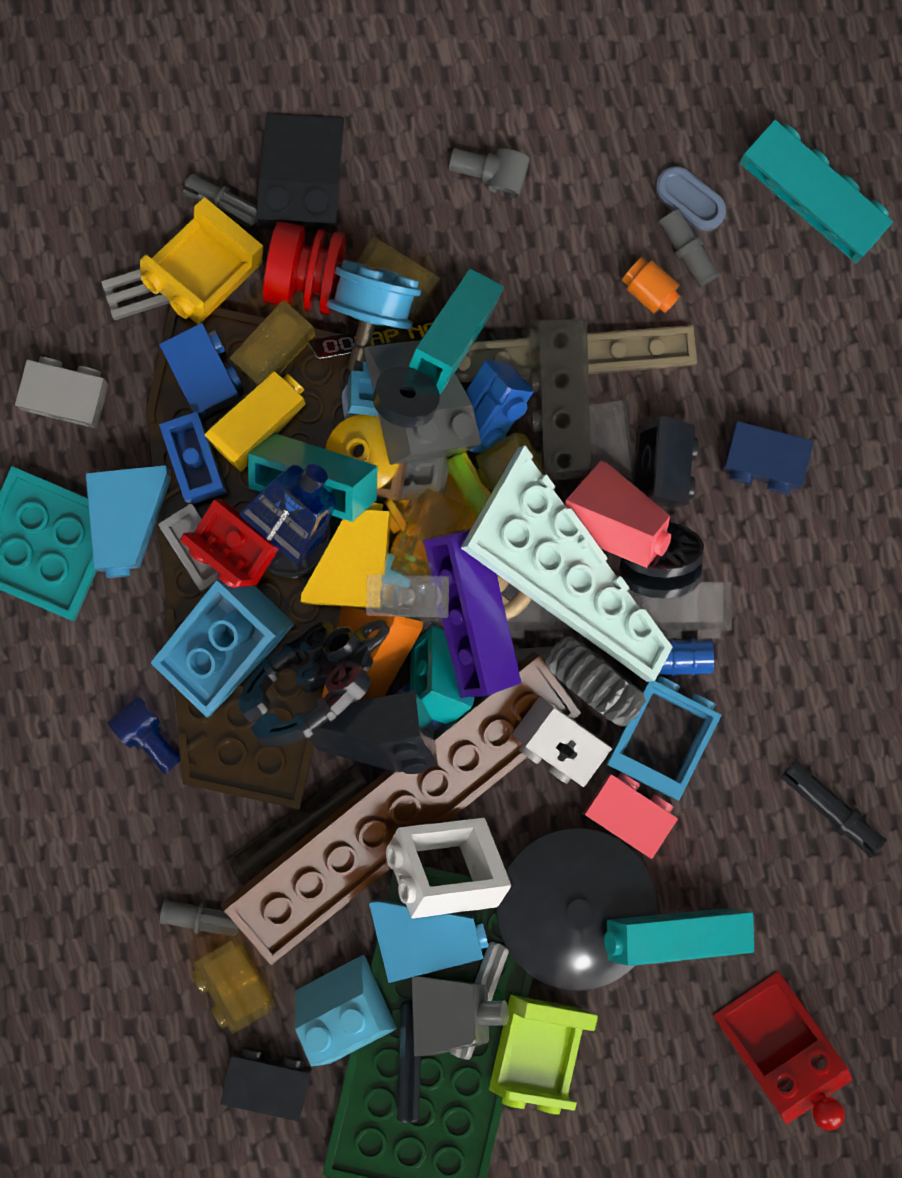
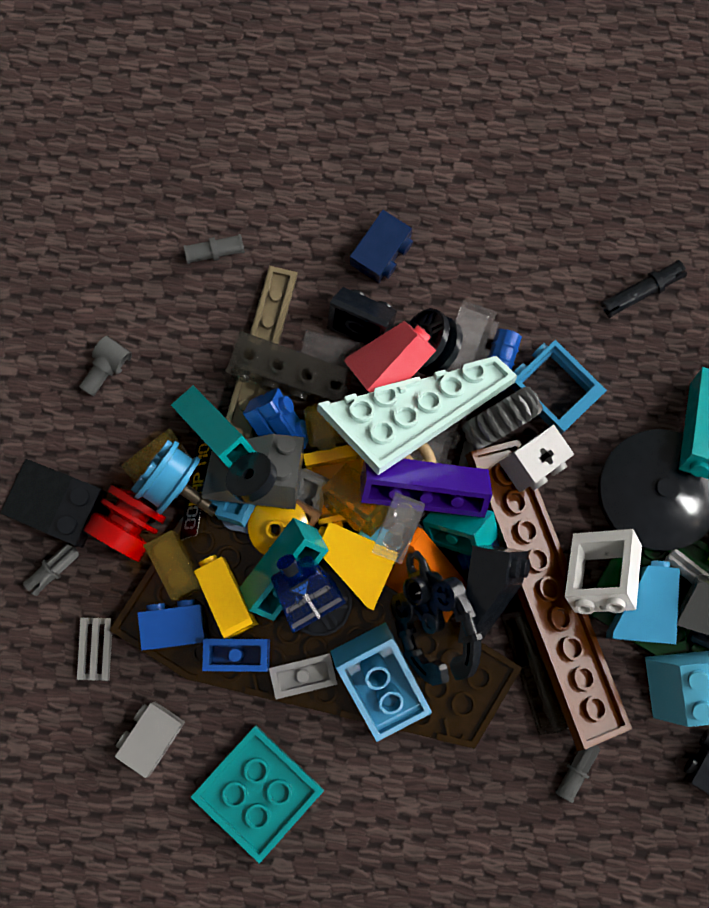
camera: 65 degrees left, 5 degrees down
dark azure slope [86,465,171,578] -> none
clear blue pin [107,696,181,775] -> none
yellow panel [140,197,263,325] -> none
red bracket [179,499,281,588] -> none
clear yellow brick [191,936,277,1034] -> none
clear neon green tile [447,453,488,519] -> none
coral brick [583,772,678,859] -> none
orange brick [621,257,680,314] -> none
sand blue tile [656,166,726,231] -> none
teal brick [739,120,893,264] -> none

